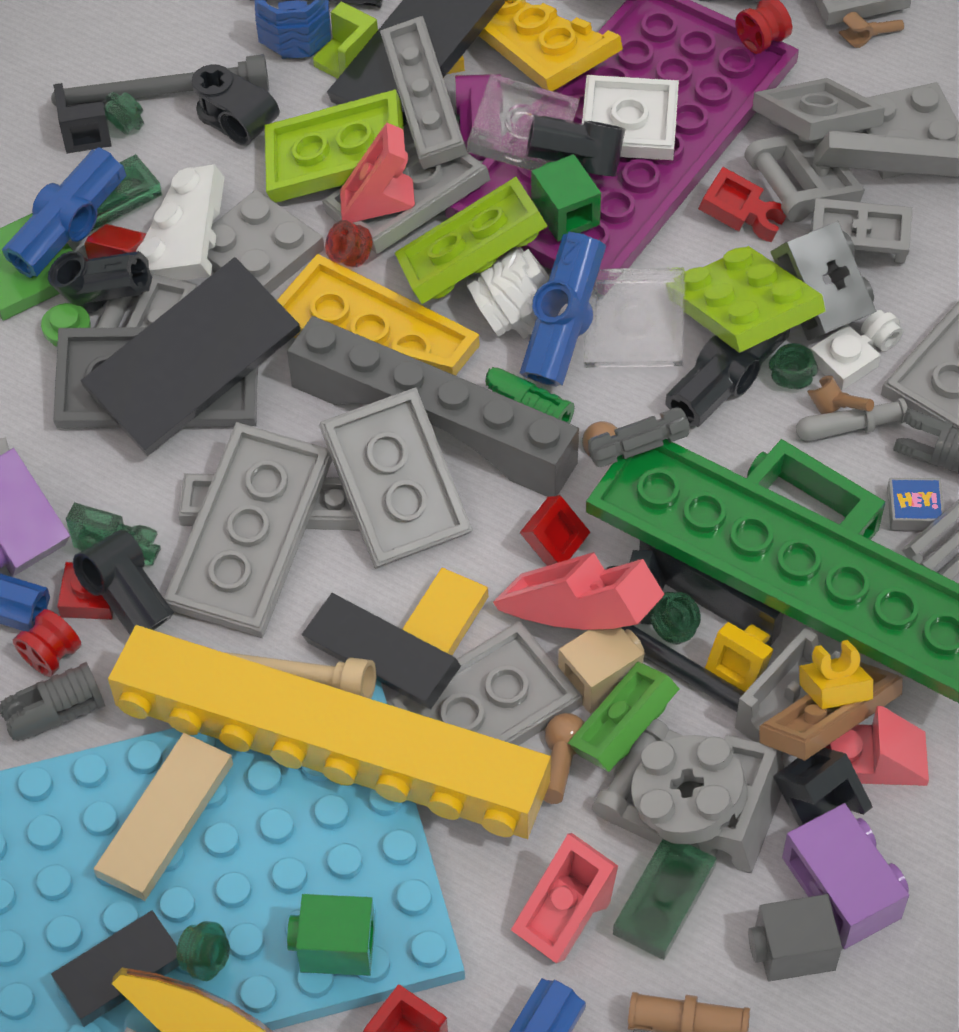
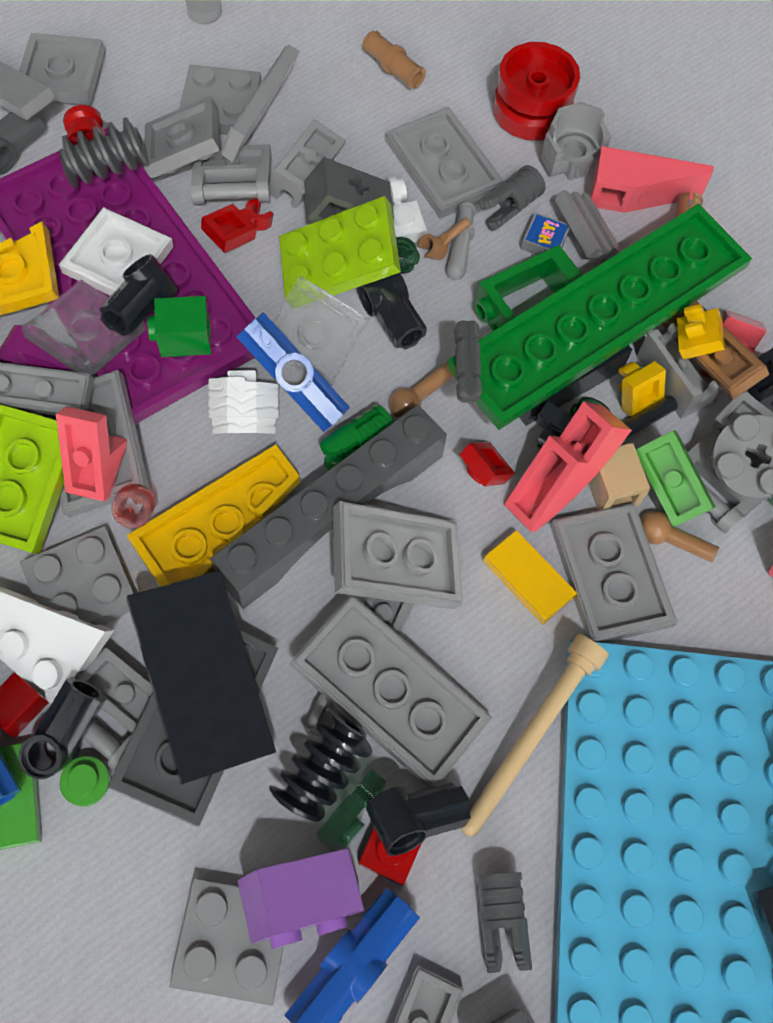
camera: 75 degrees left, 10 degrees up
red wheel [13,609,82,677] -> none
tan tile [94,733,233,901] -> none
yellow brick [108,625,551,839] -> none
black tile [301,593,461,710] -> none
lime plate [394,177,547,304] -> none
medium nougat hand [839,12,904,48] -> none
none -> dark grey piece [59,117,150,188]
none -> black piece [269,707,372,822]

